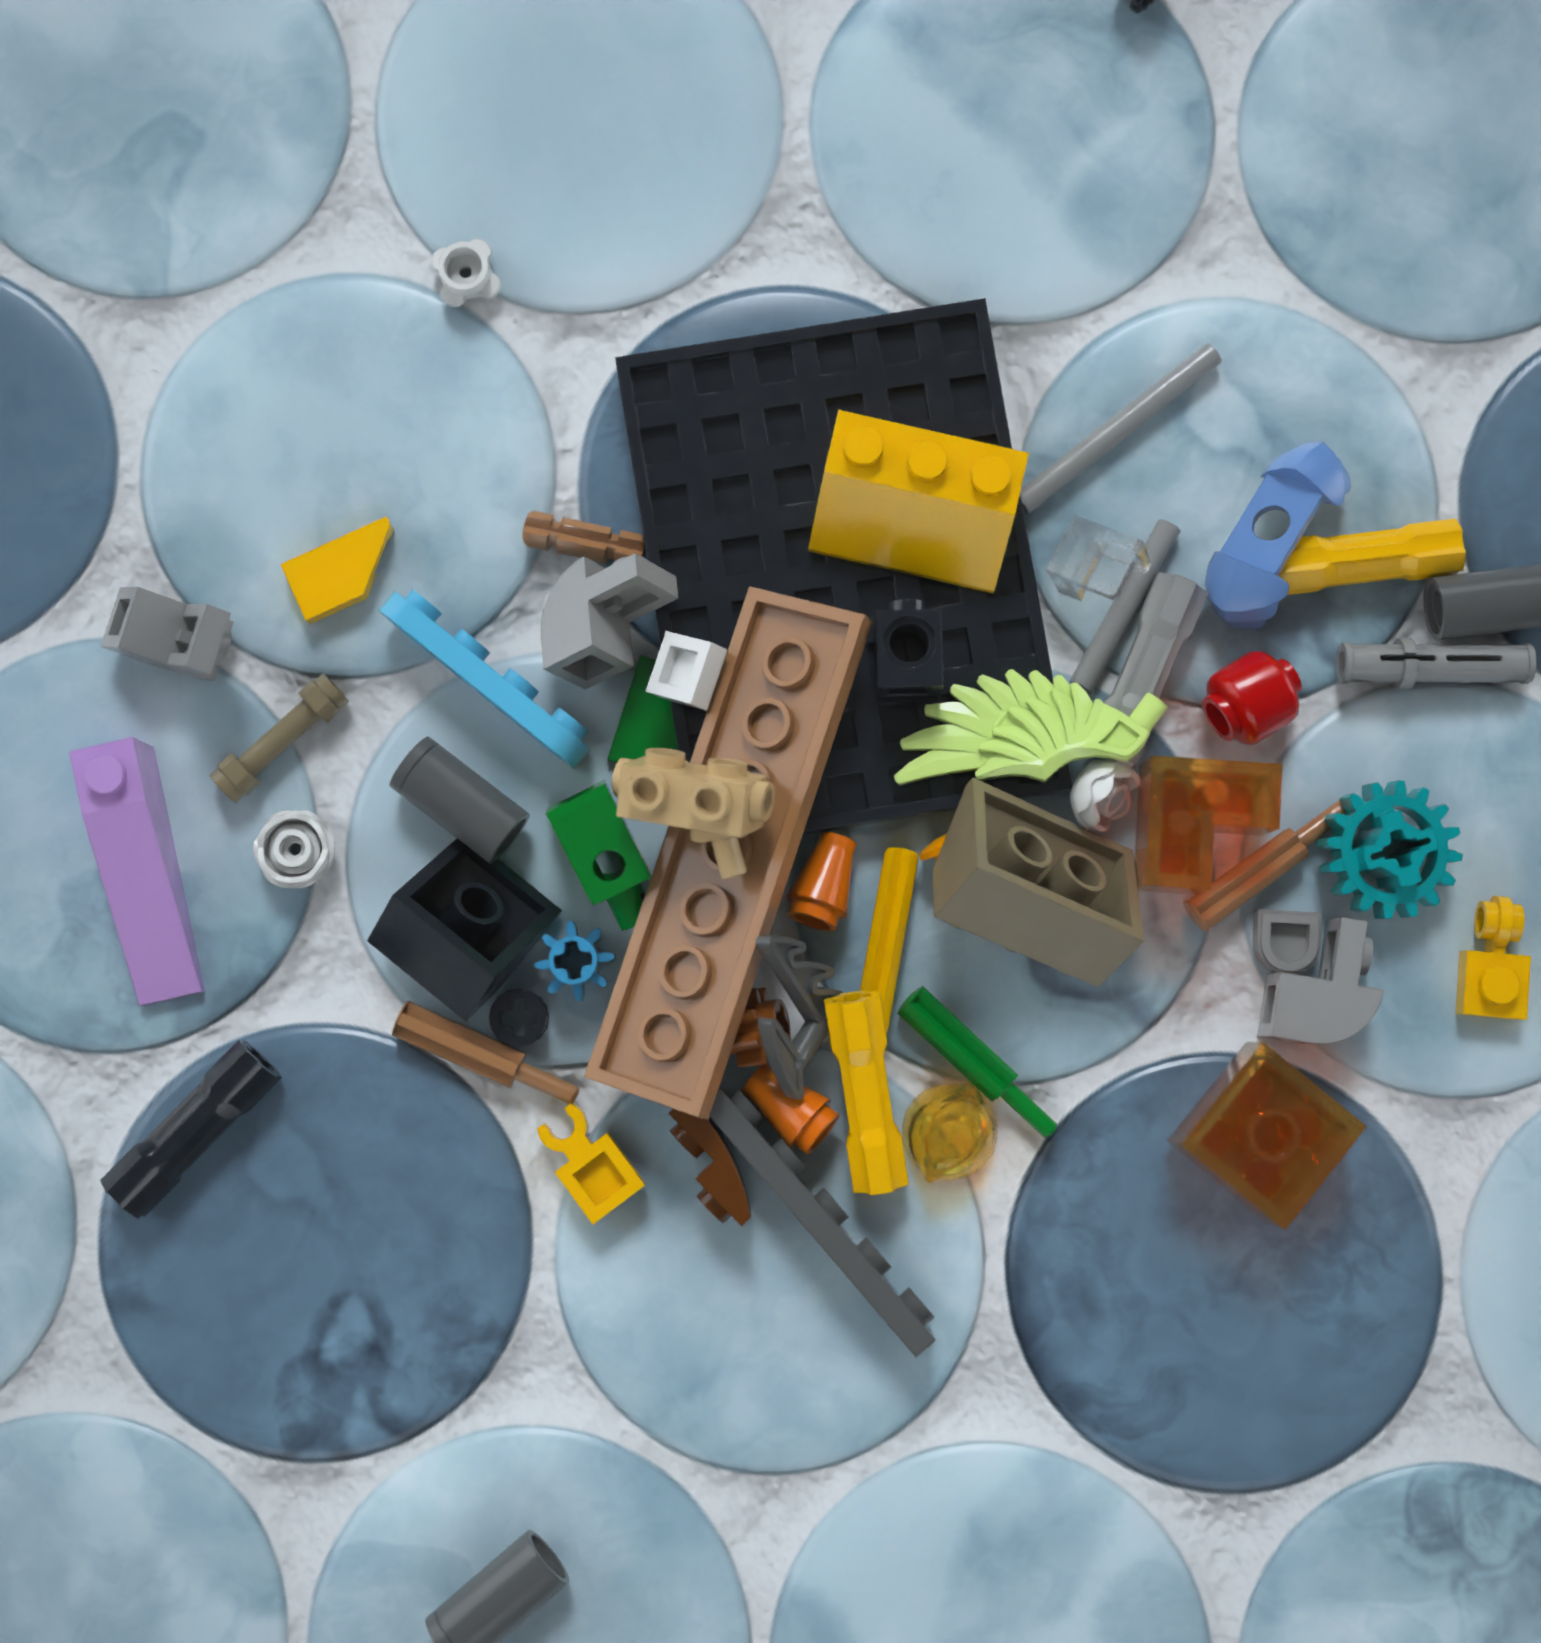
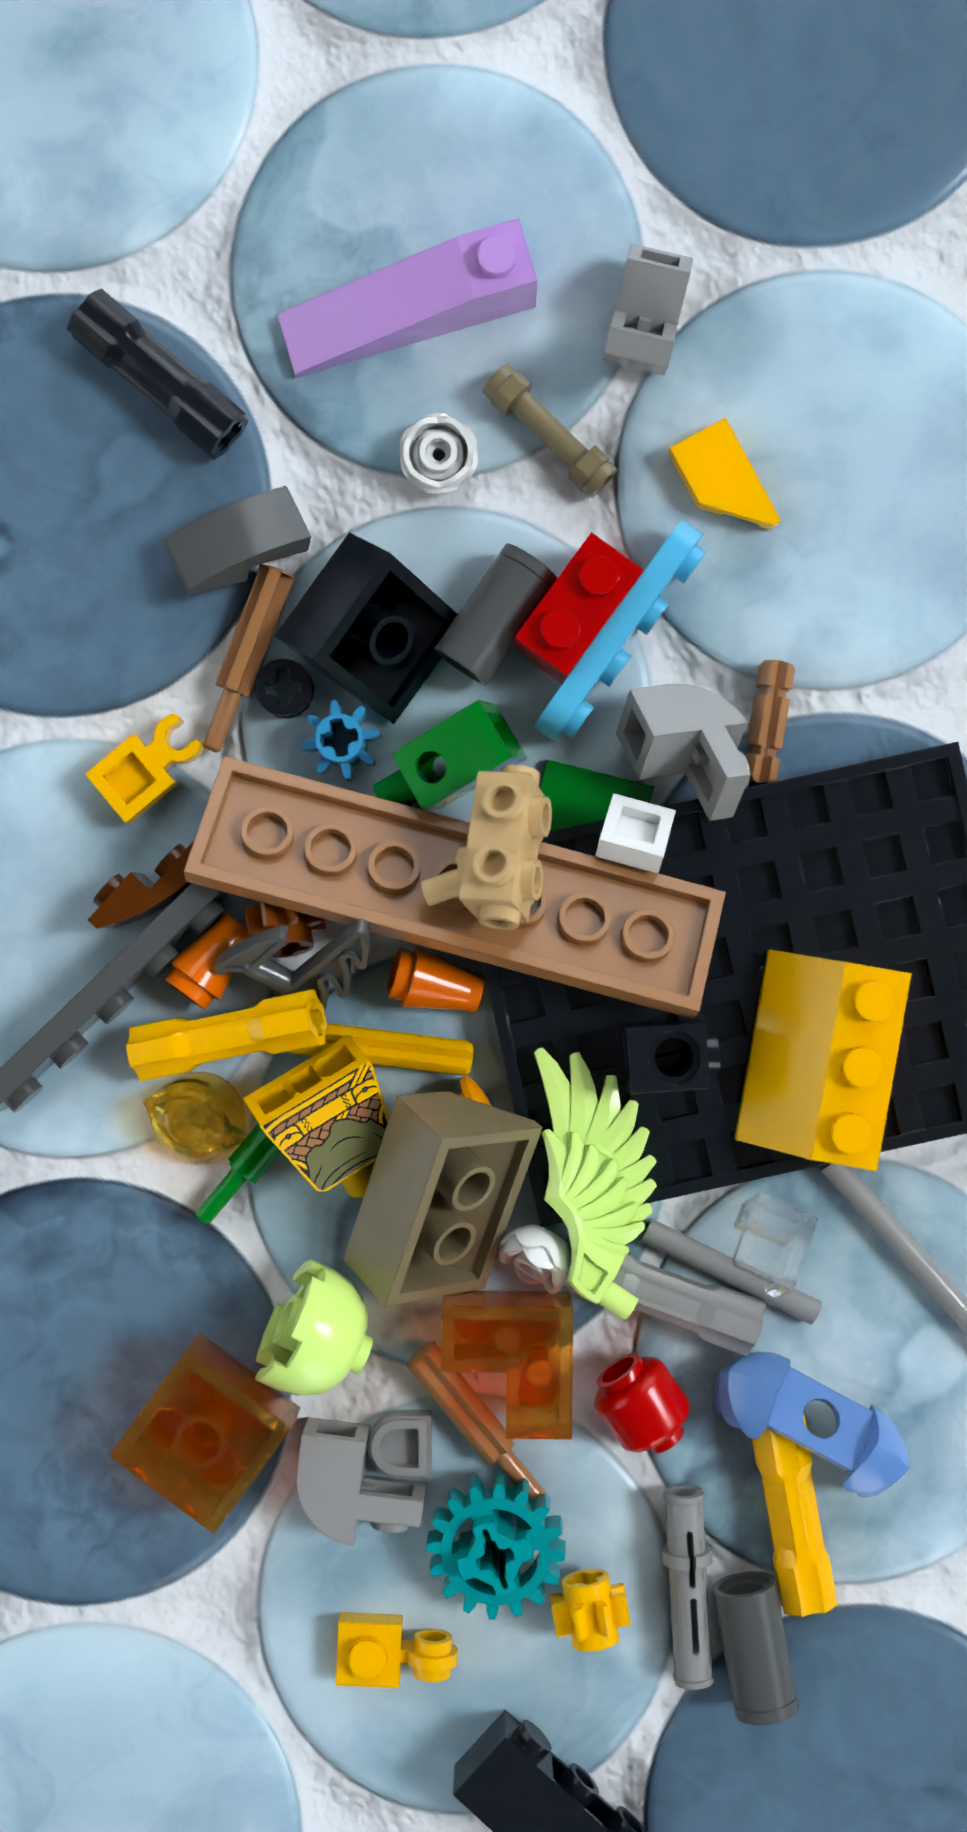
camera: 90 degrees right, 5 degrees up
none -> dark grey slope [164,485,312,597]
none -> torso [243,1035,389,1198]
none -> yellowish green cylinder [255,1259,373,1396]
none -> red brick [514,532,644,684]
none -> yellow gear [550,1569,631,1652]

